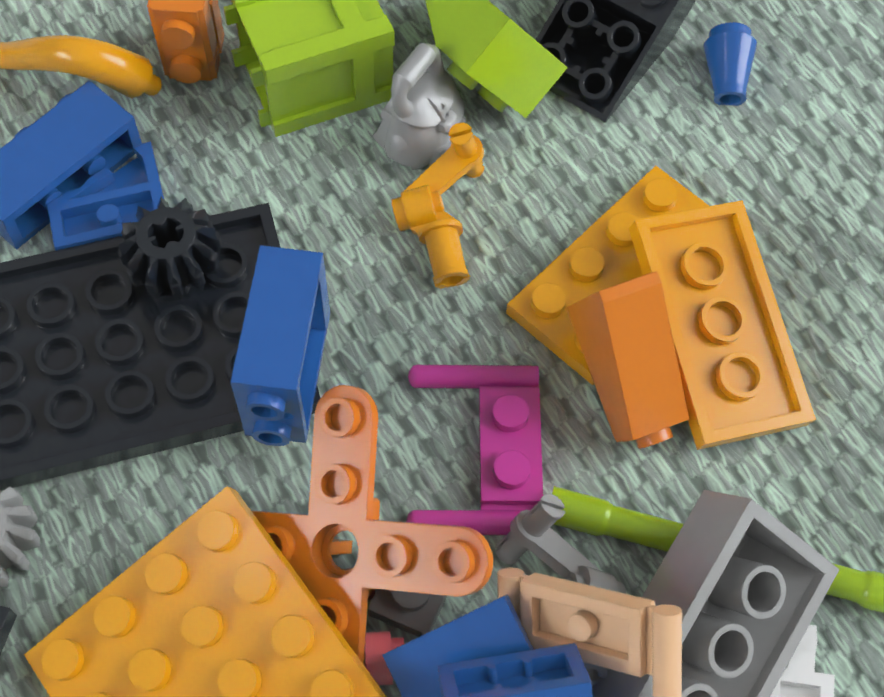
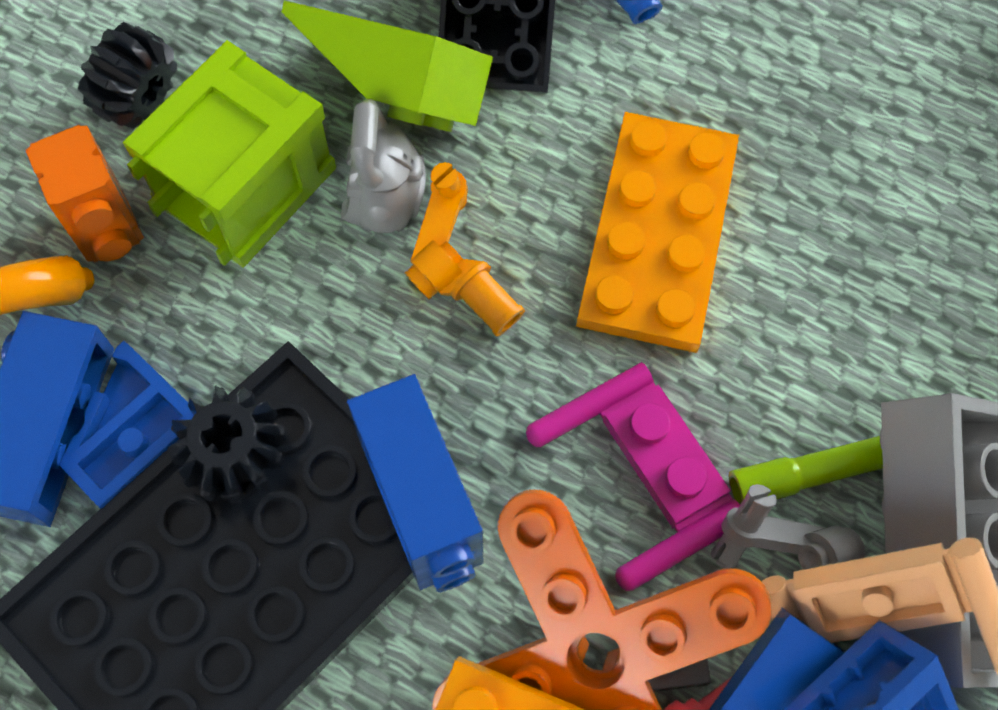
camera: 30 degrees left, 5 degrees up
orange slope [567,271,689,449] -> none
light orange plate [629,200,816,450] -> none

